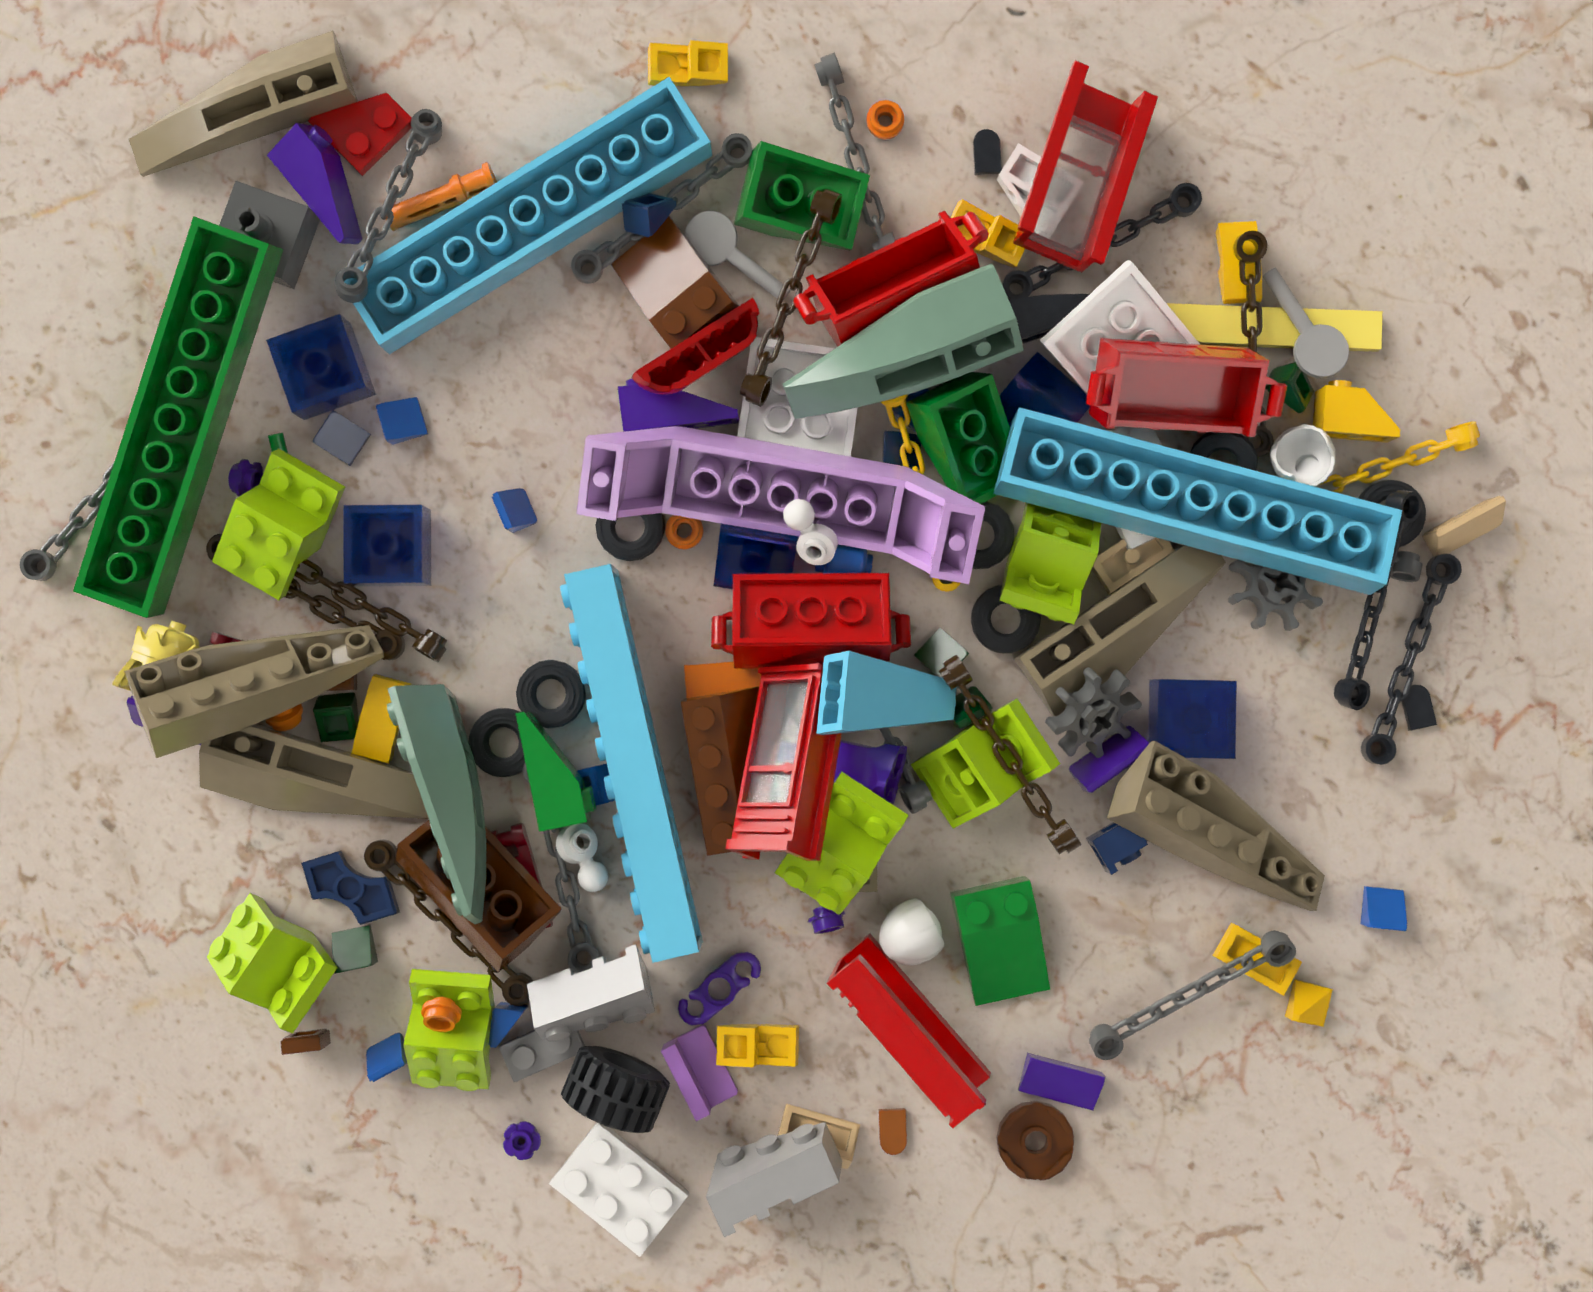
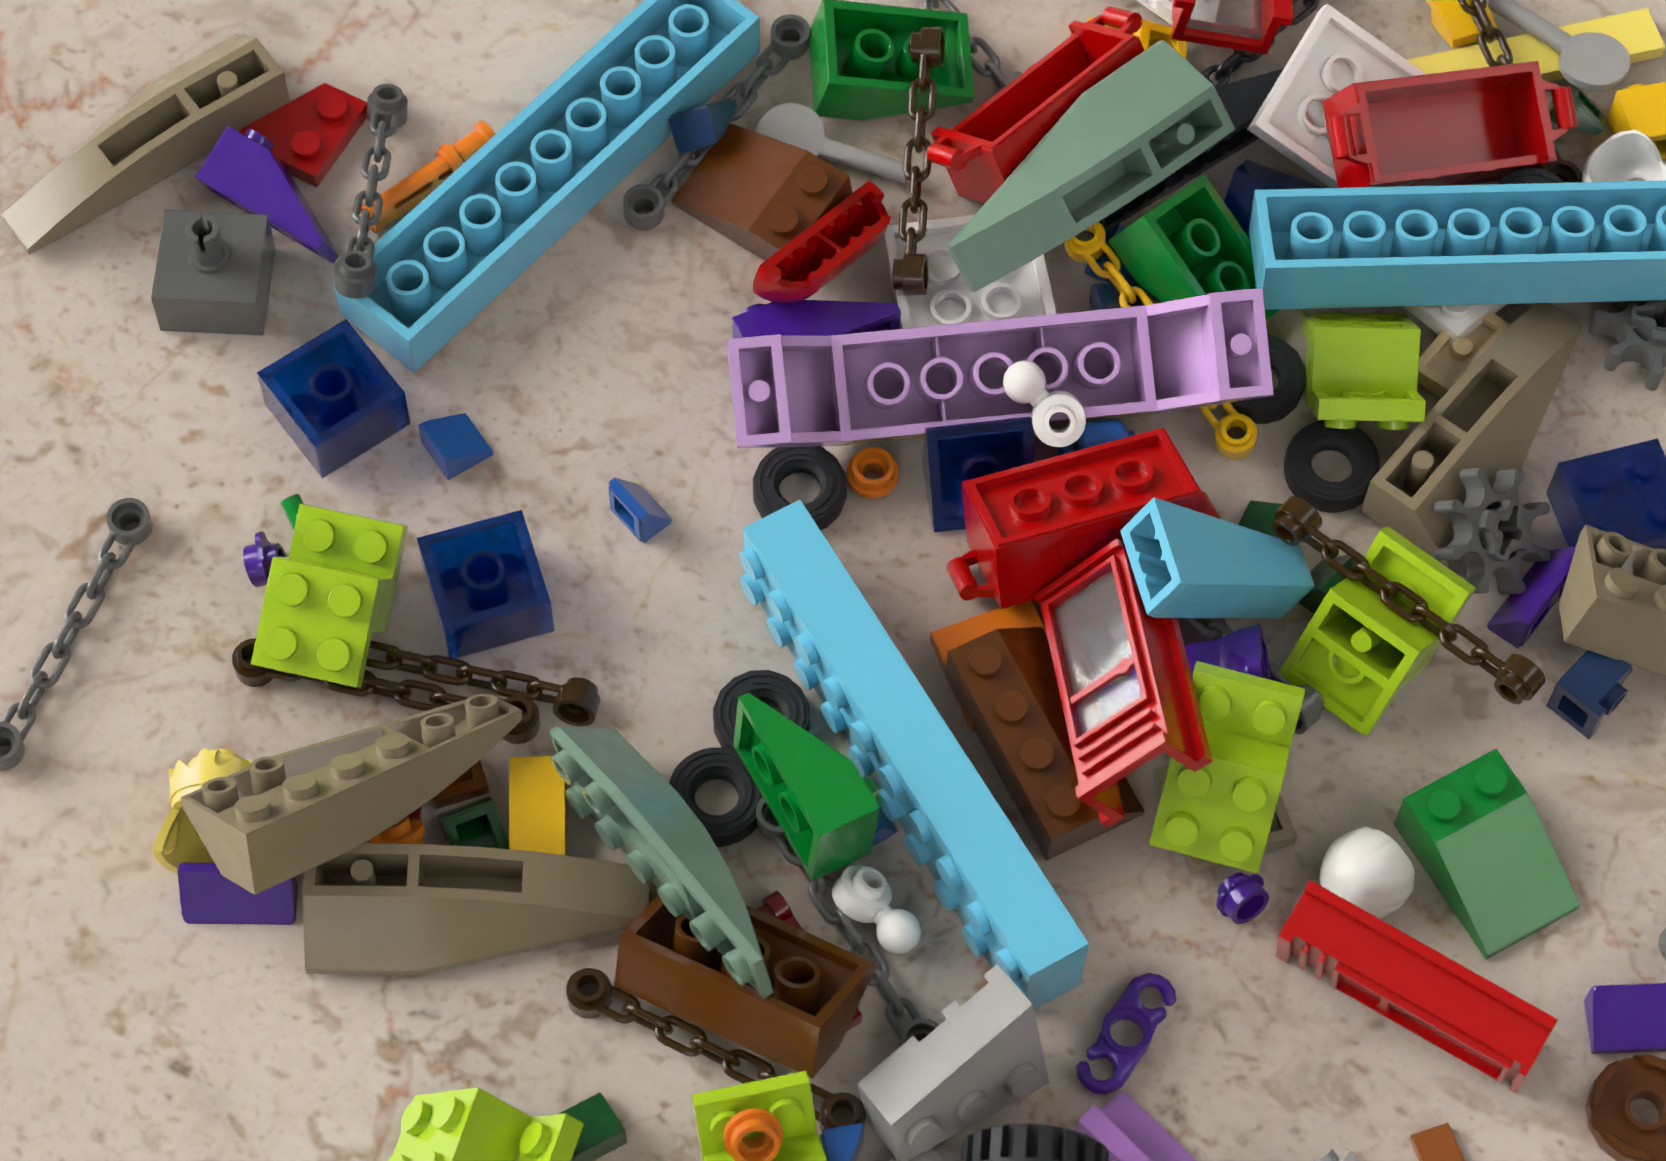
camera: 15 degrees left, 25 degrees down
green brick [73,216,284,618] -> none
dark blue tile [301,851,400,925] -> none
slope [312,410,371,466] -> none
yellow slope [716,1024,799,1068] -> none

